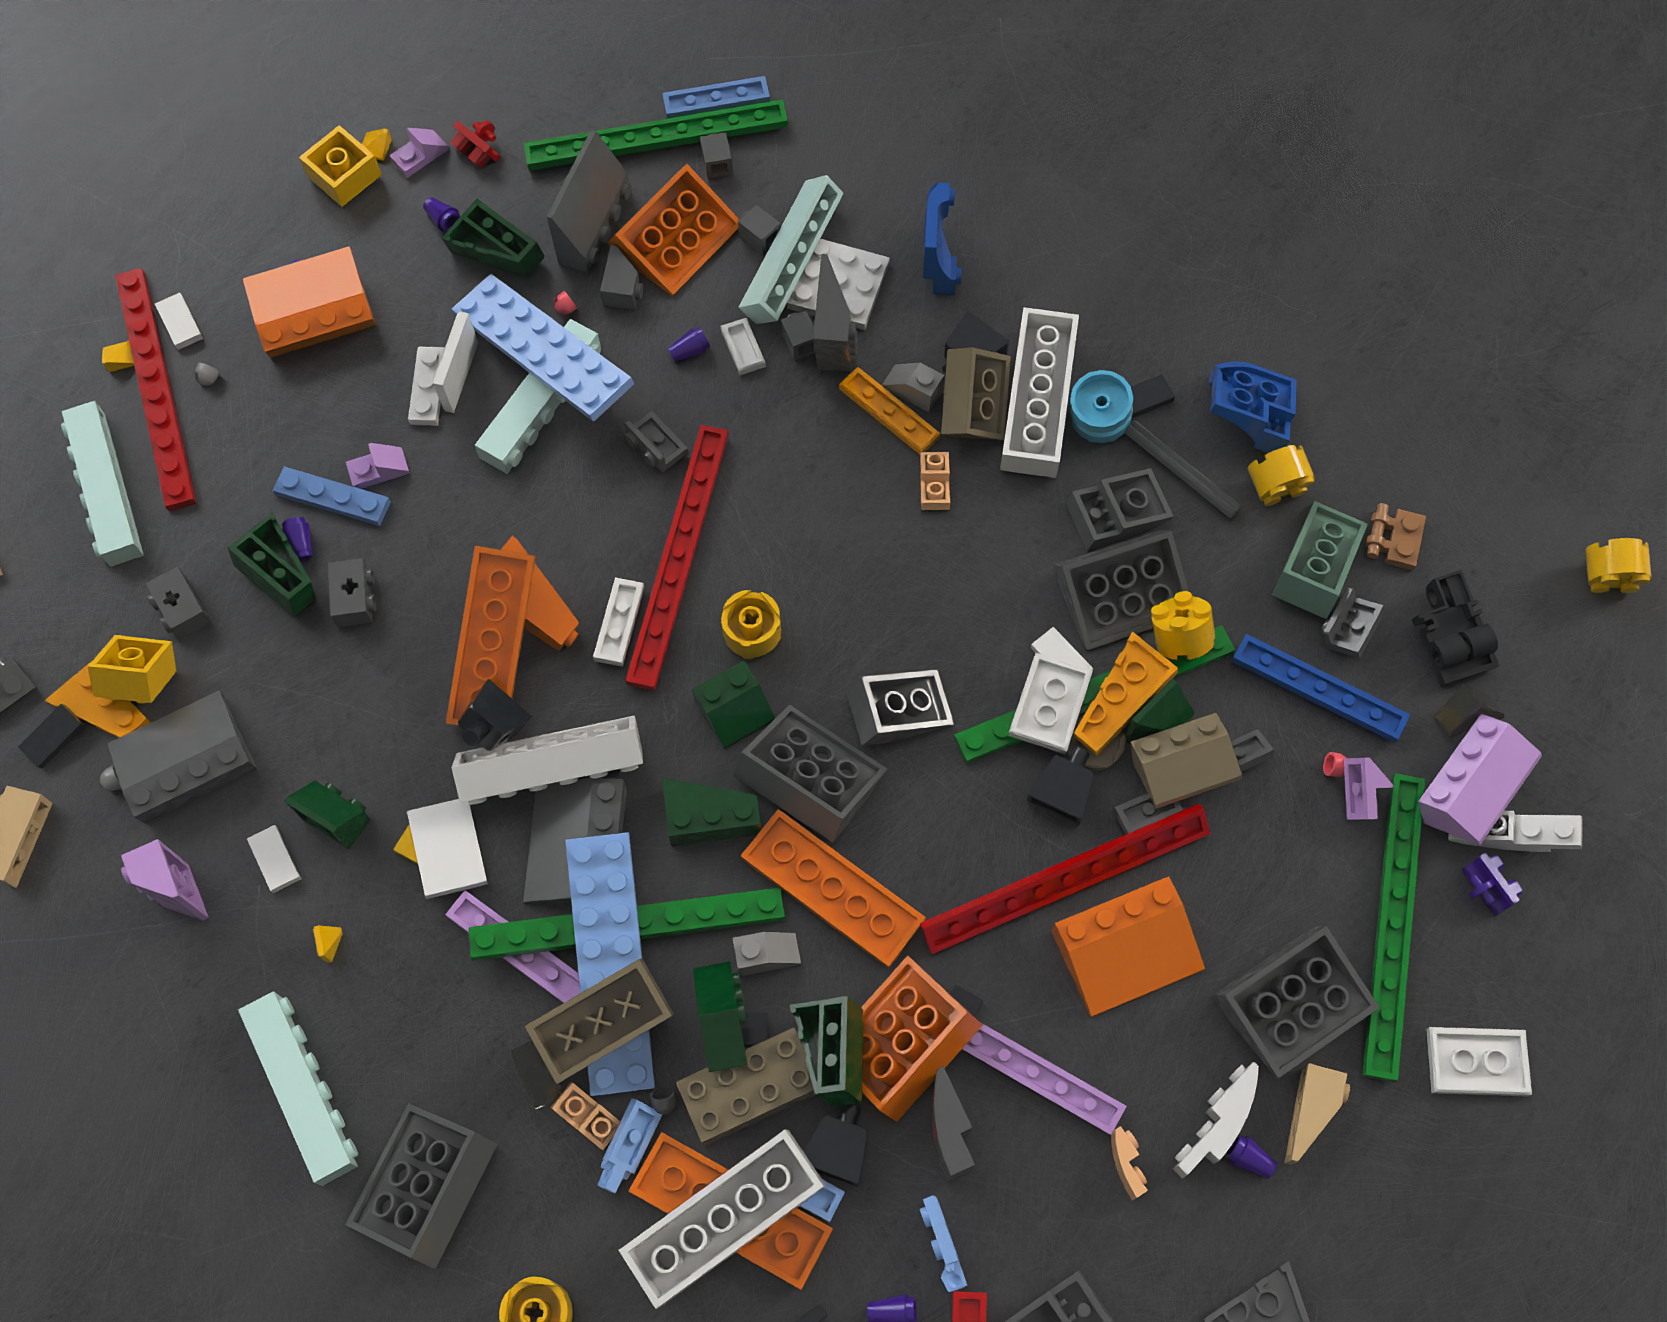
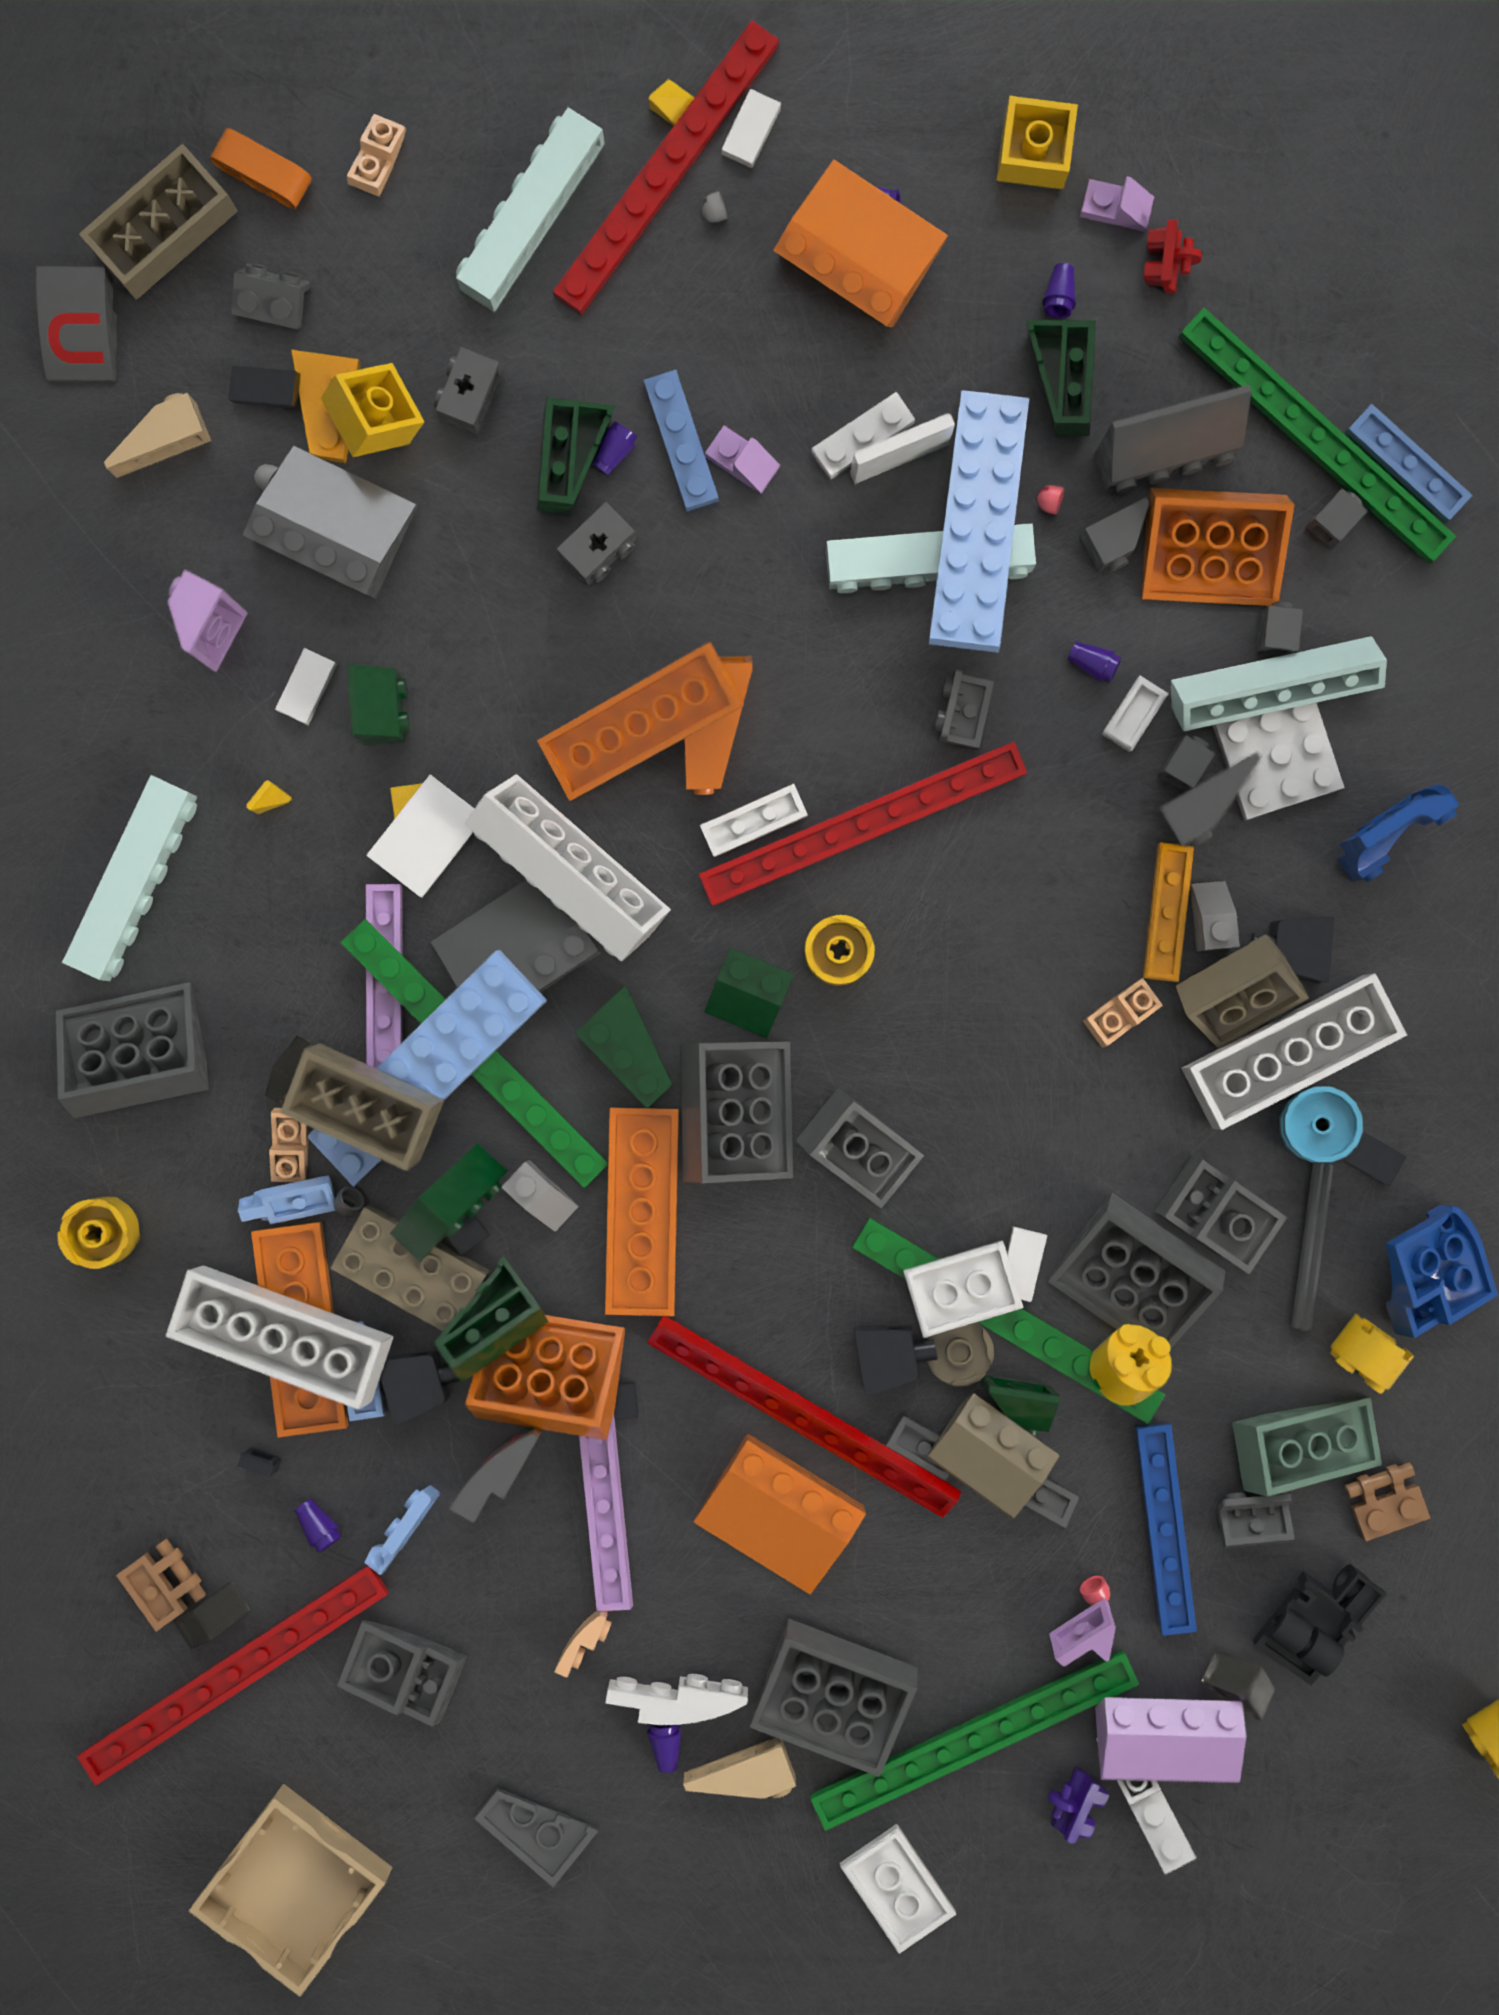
camera: 50 degrees right, 20 degrees up
yellow slope [362,128,392,161] -> none
black torso [458,679,532,751] -> none
light orange wing [1074,631,1178,756] -> none

